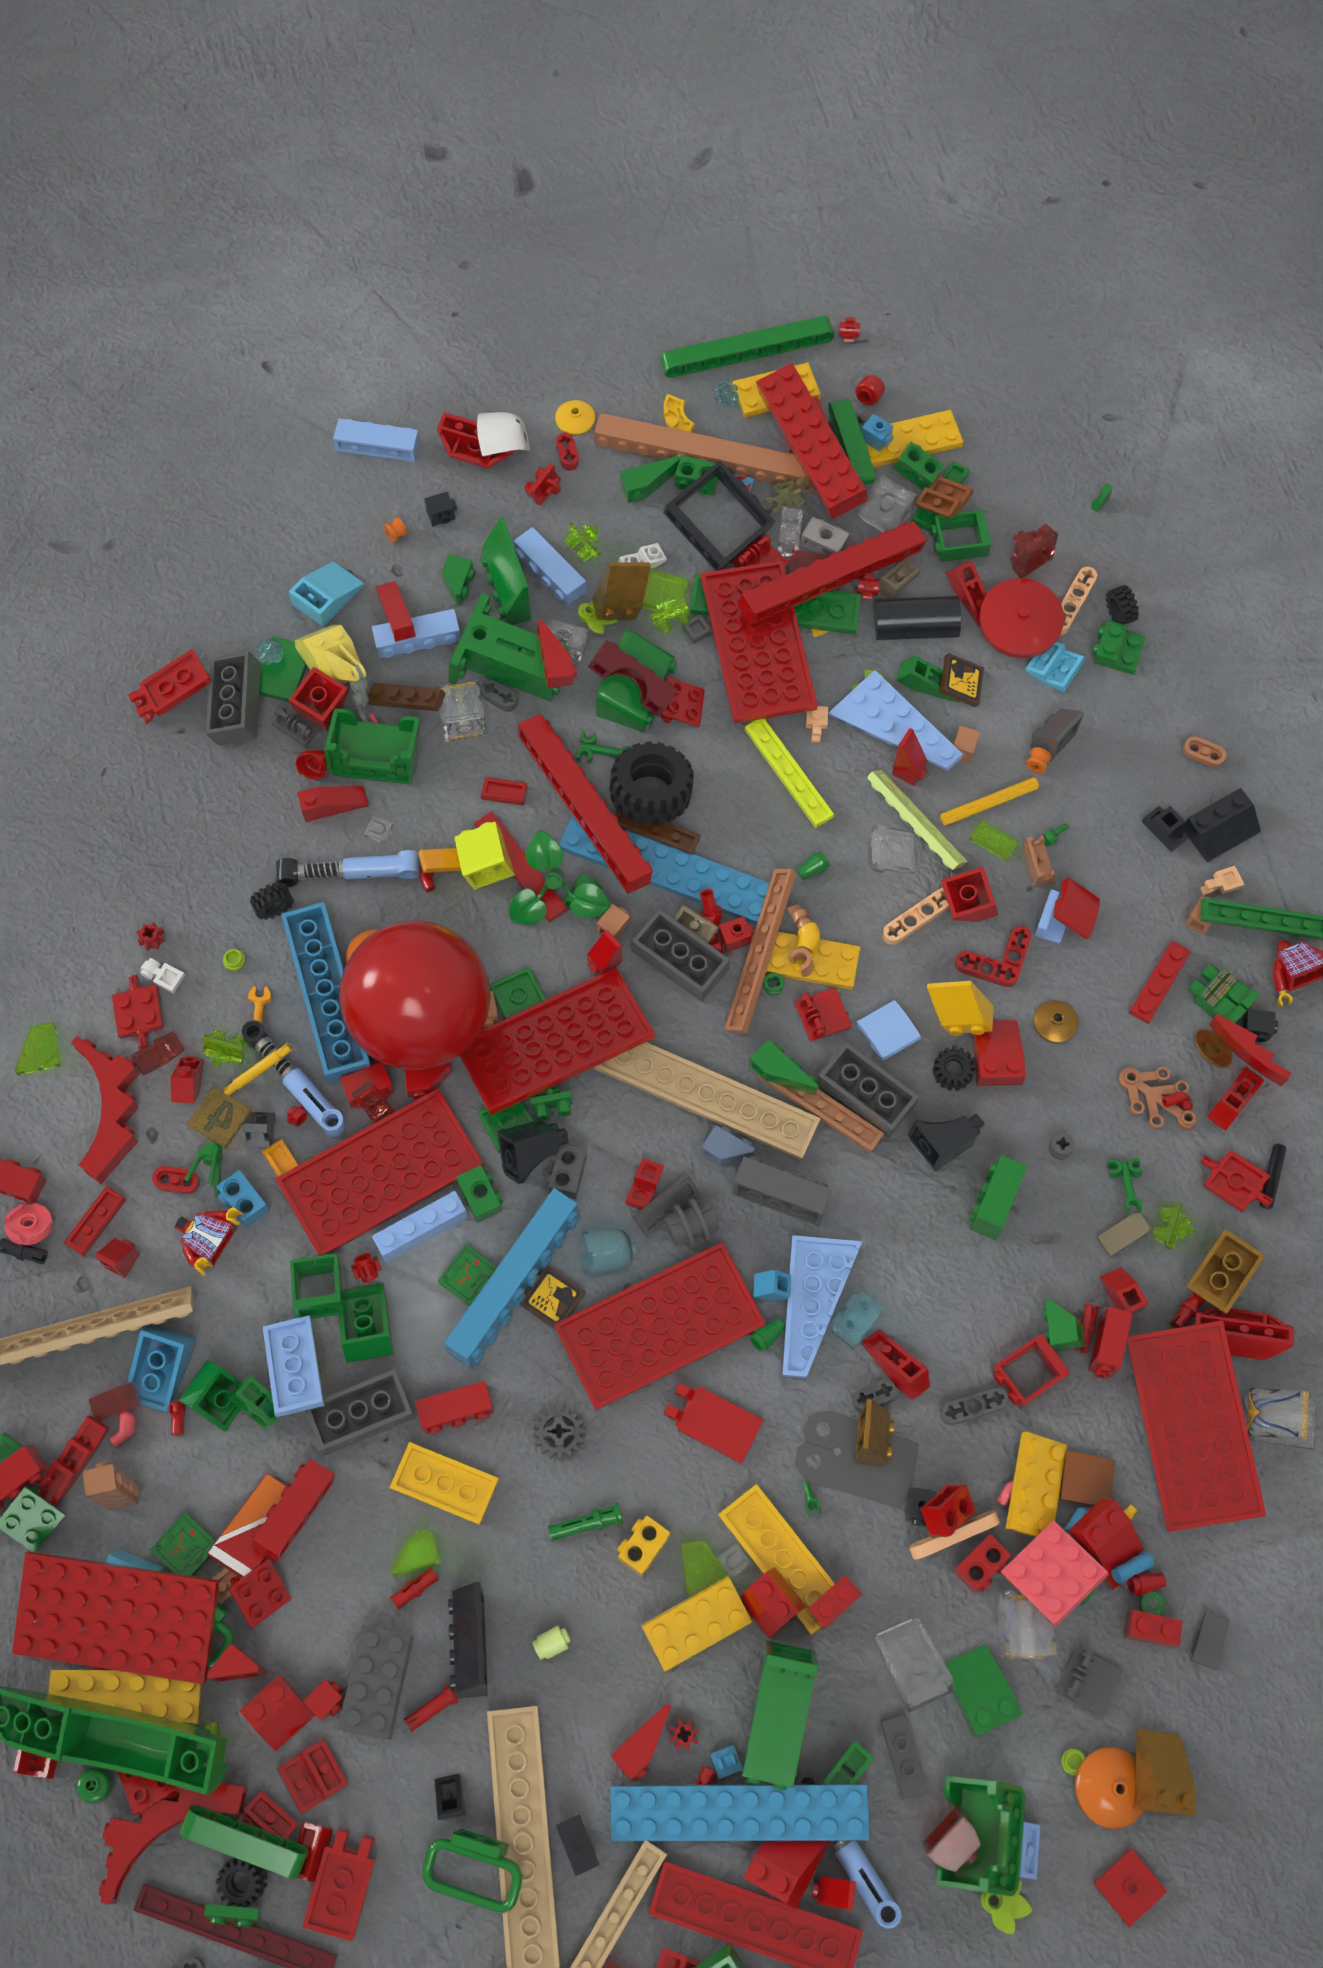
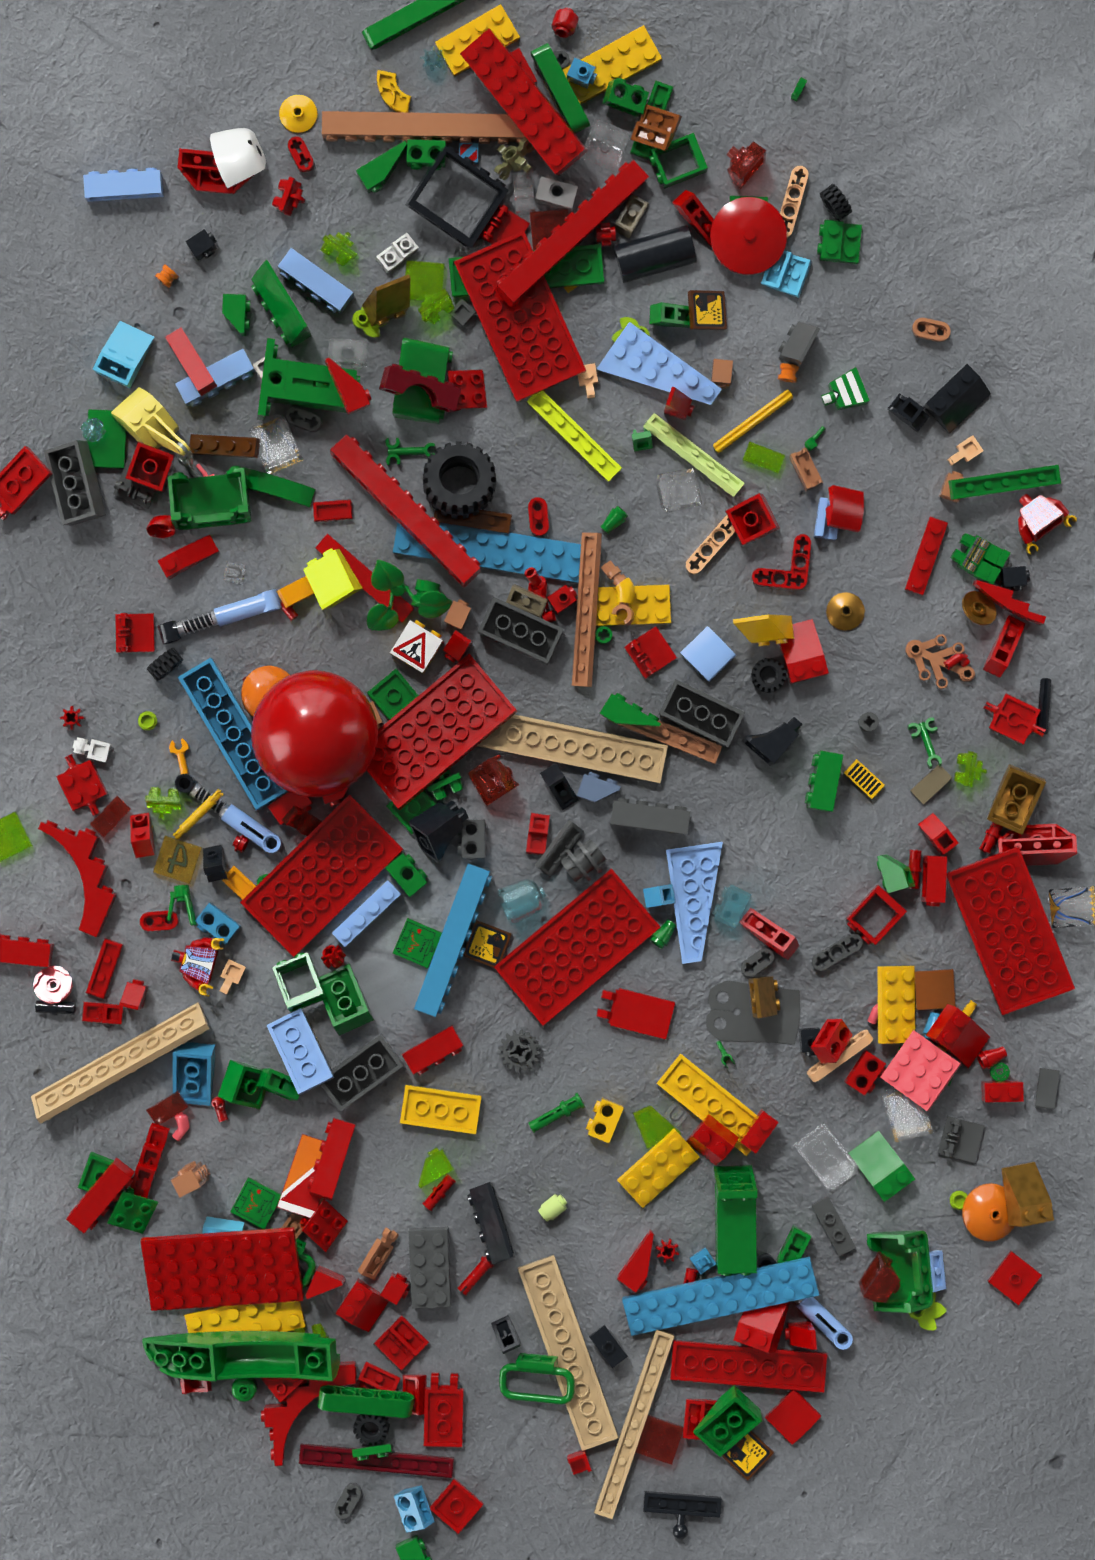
camera: 10 degrees left, 20 degrees up
dark azure piece [1111,1551,1154,1583] -> none
none -> red slope [82,1001,123,1024]
none -> red hinge [115,613,155,653]
none -> light nougat plate [220,959,246,995]
none -> green slope [242,467,316,507]
none -> nougat plate [358,1227,399,1280]
none -> white piece [390,620,443,674]
none -> clear red brick [468,754,519,806]
none -> red plate [528,497,549,536]
none -> black slope [540,763,579,810]
none -> green tile [632,428,653,452]
none -> green torso [821,367,870,410]
none -> tile [843,759,884,799]

